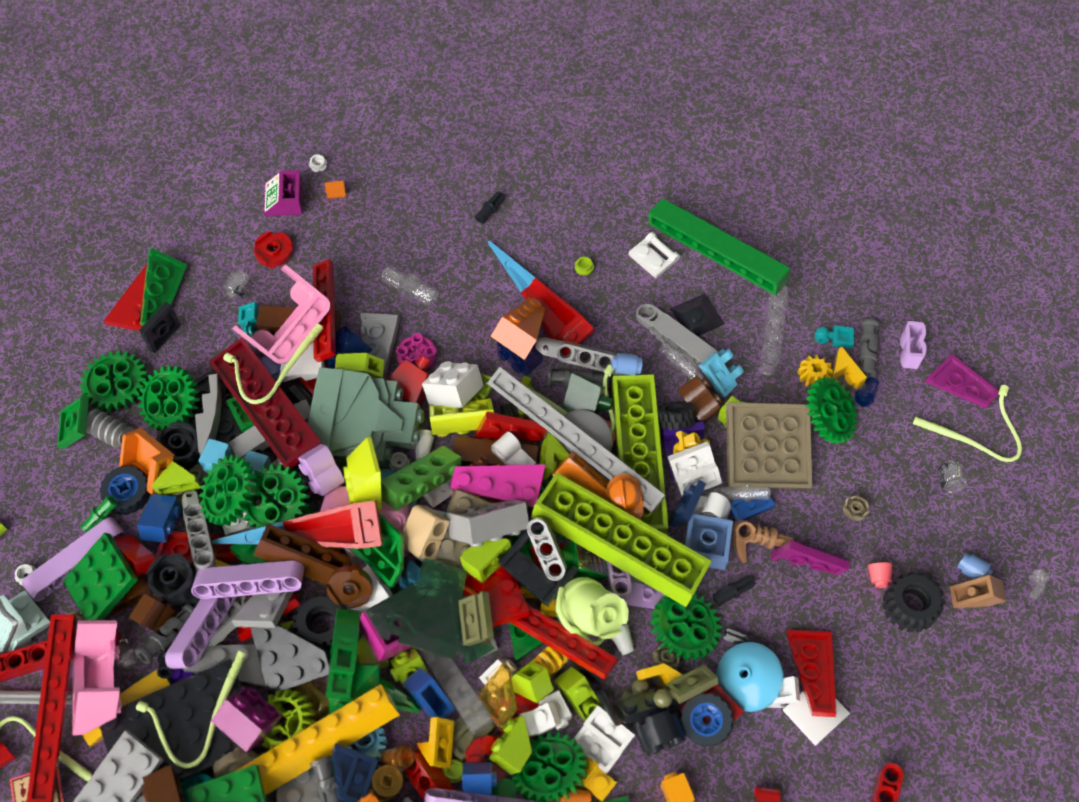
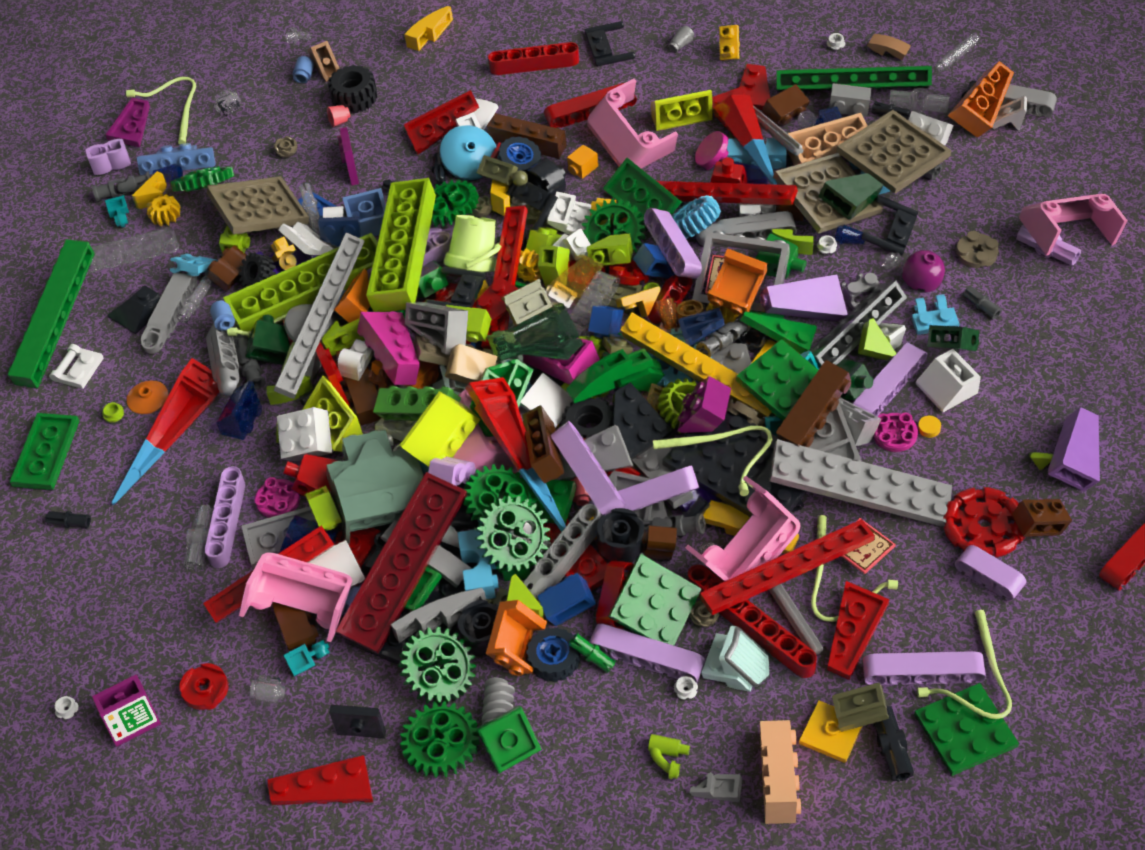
camera: 110 degrees left, 10 degrees down
green wing [140,247,187,326] -> none
yellowish green piece [224,323,323,404] -> none
orange tile [325,180,346,199] -> none
reddish brown plate [327,564,373,608] -> none
orange wedge [491,297,545,360] -> none
light grey beam [527,516,567,581] -> none
orange piece [606,474,643,520] -> none
medium nougat piece [732,519,794,563] -> none
none -> green plate [10,413,80,490]
none -> orange dish [126,381,168,414]
none -> medium blue bracket [137,143,216,175]
none -> lavender beam [205,466,245,569]
none -> yellow slope [404,6,453,51]
none -> reddish brown brick [487,113,567,159]
none -> olive plate [602,334,633,354]

